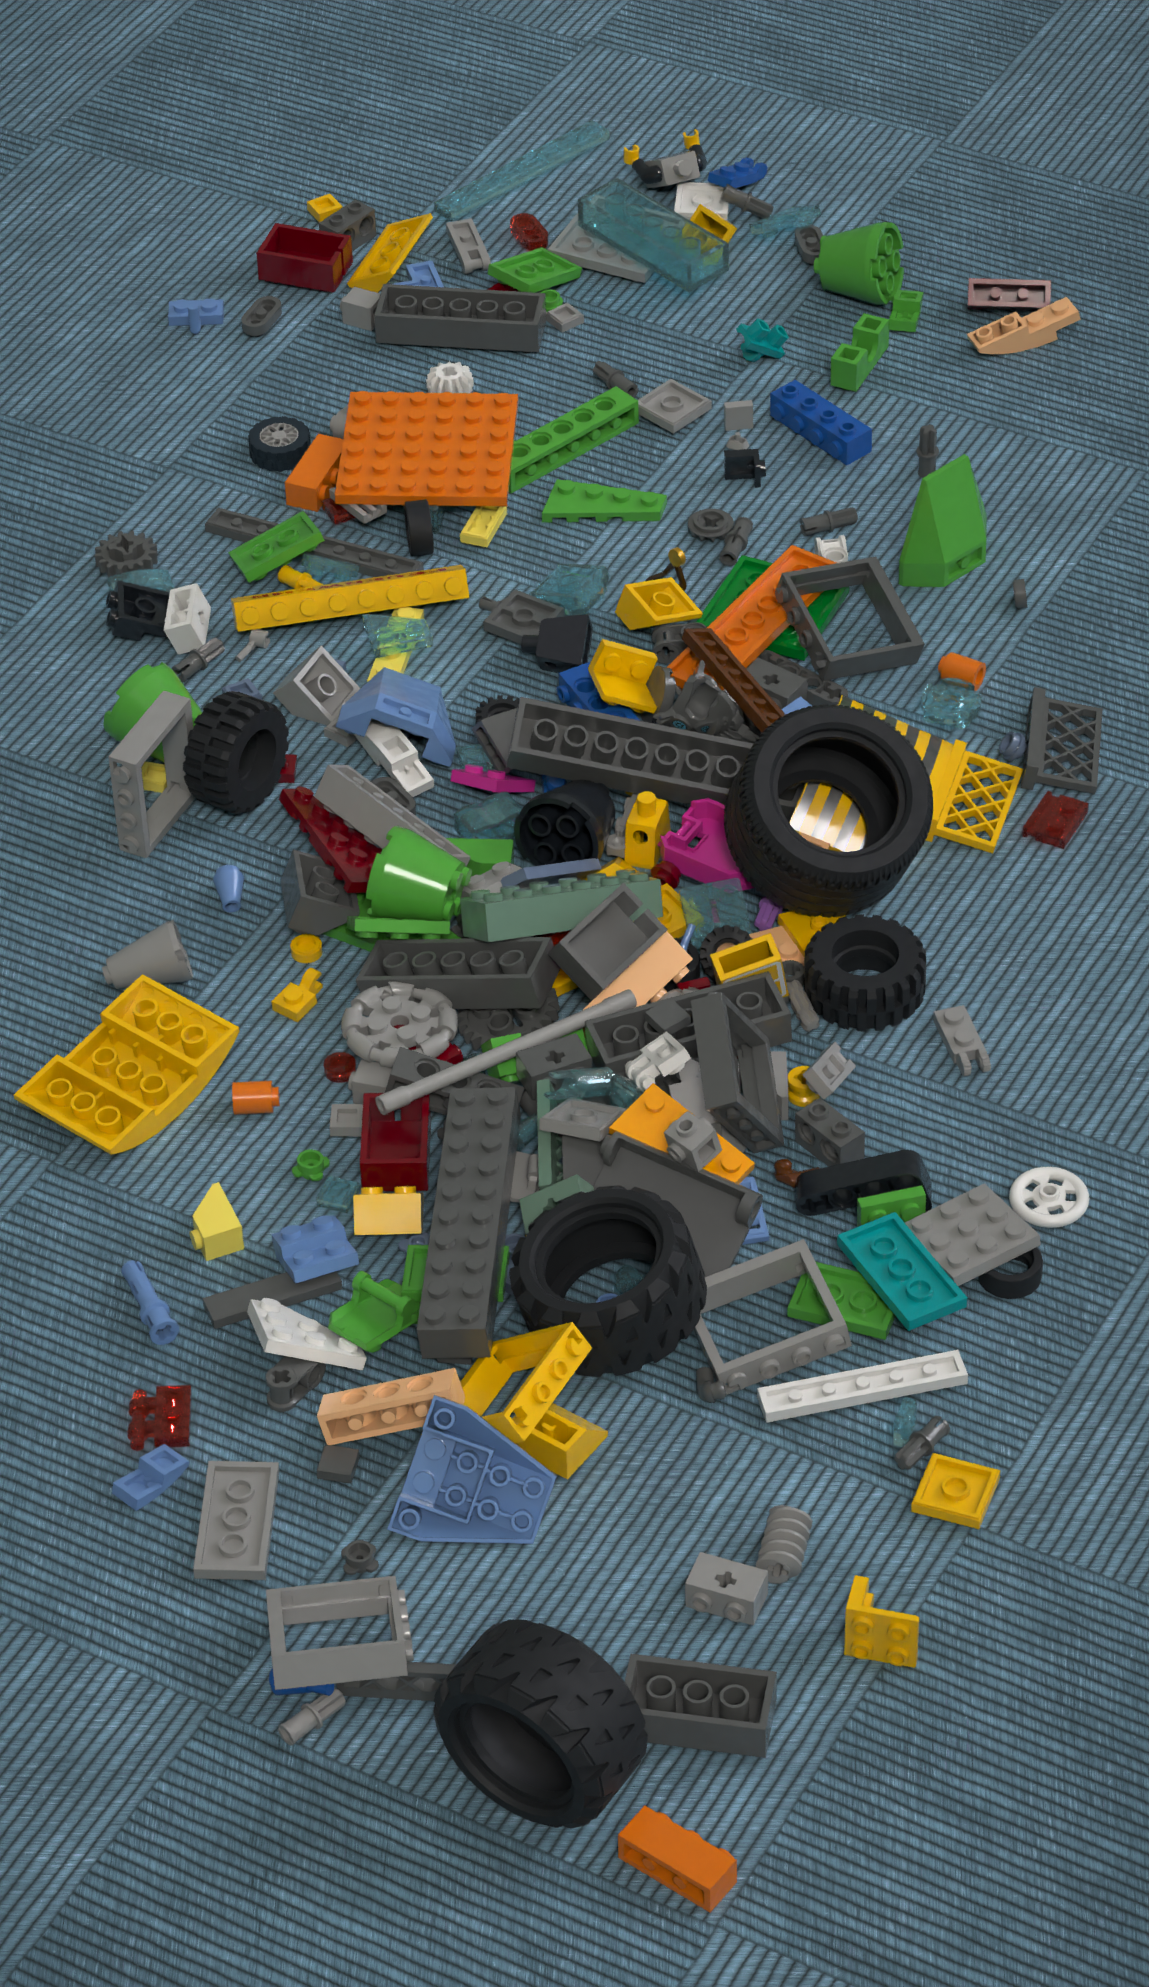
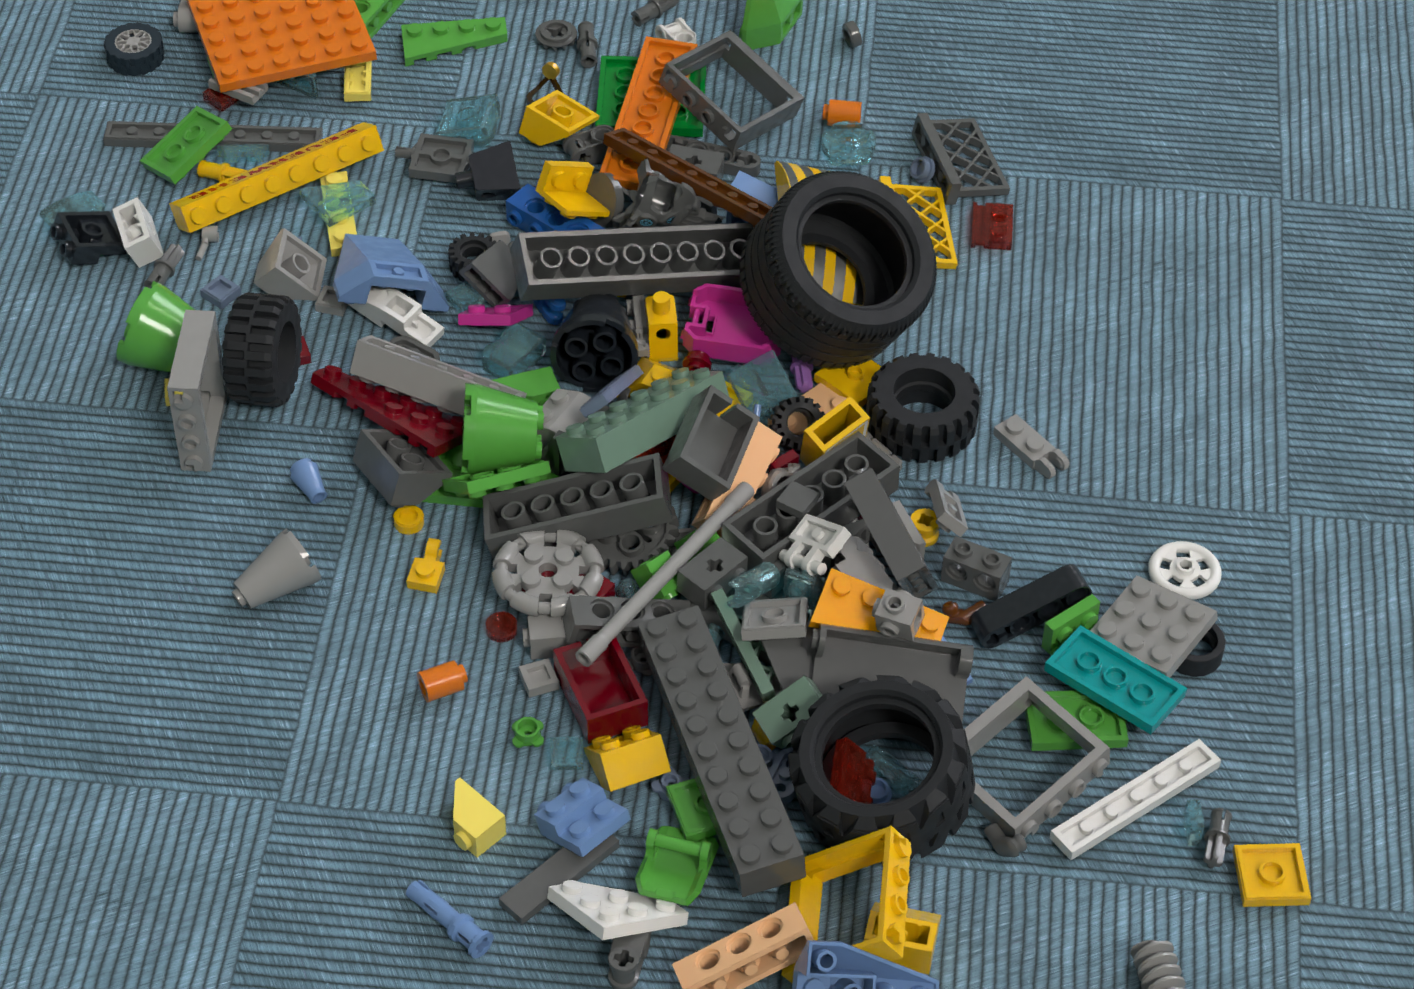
camera: 25 degrees left, 5 degrees up
yellow slope [14,974,240,1155] -> none
dark grey gear [95,531,158,580] -> none
orange brick [285,434,343,512] -> none
black tyre [404,499,434,556] -> none
none -> clear red plate [830,737,877,804]

